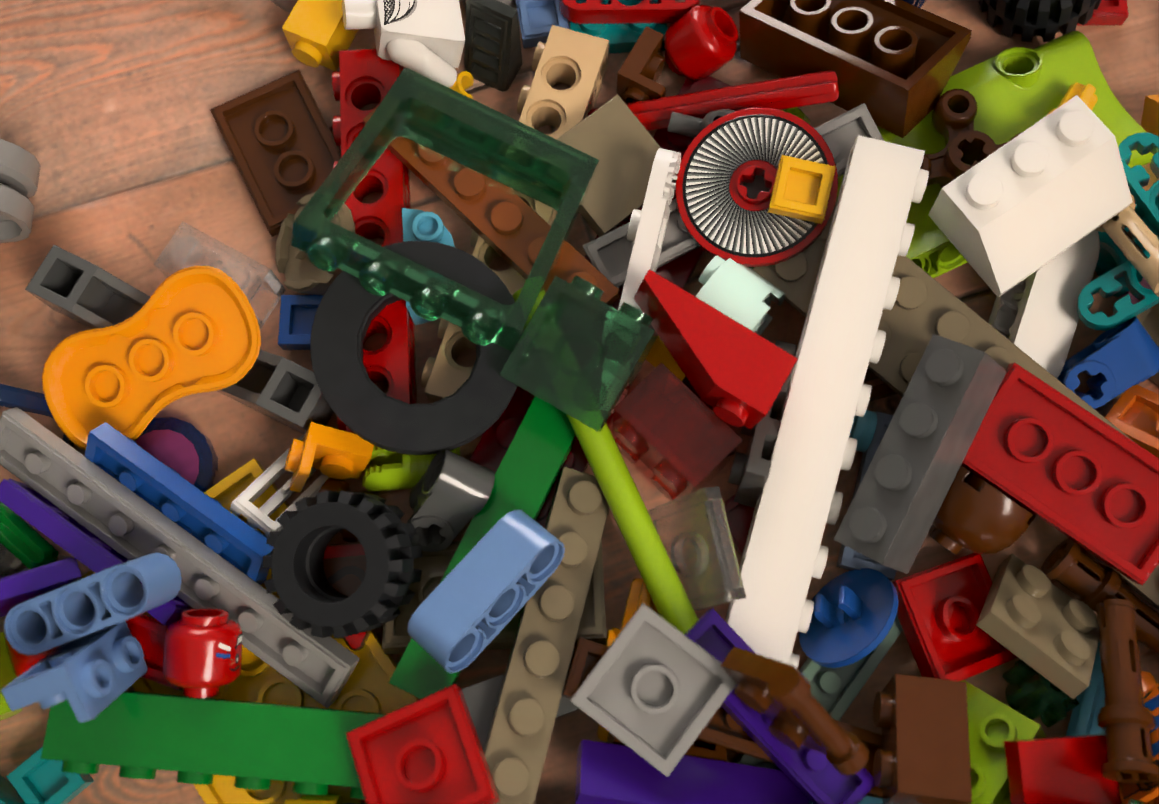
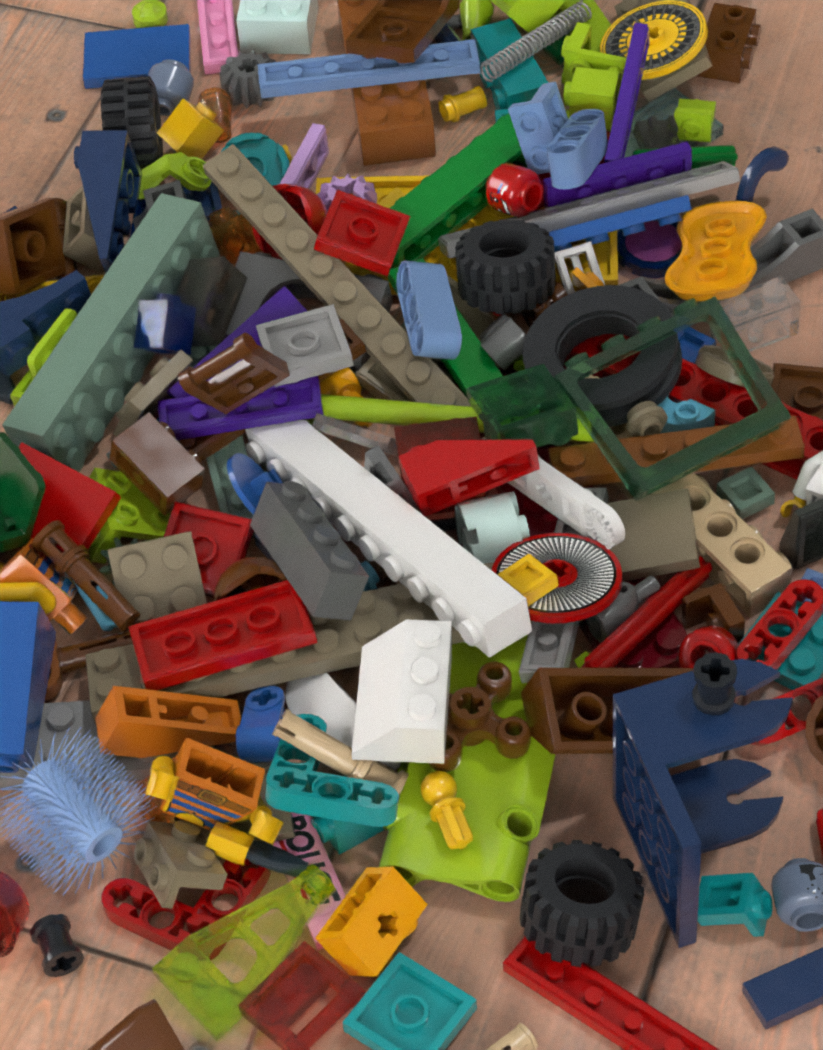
camera: 130 degrees right, 25 degrees down
none -> dark tan plate [627,401,668,437]

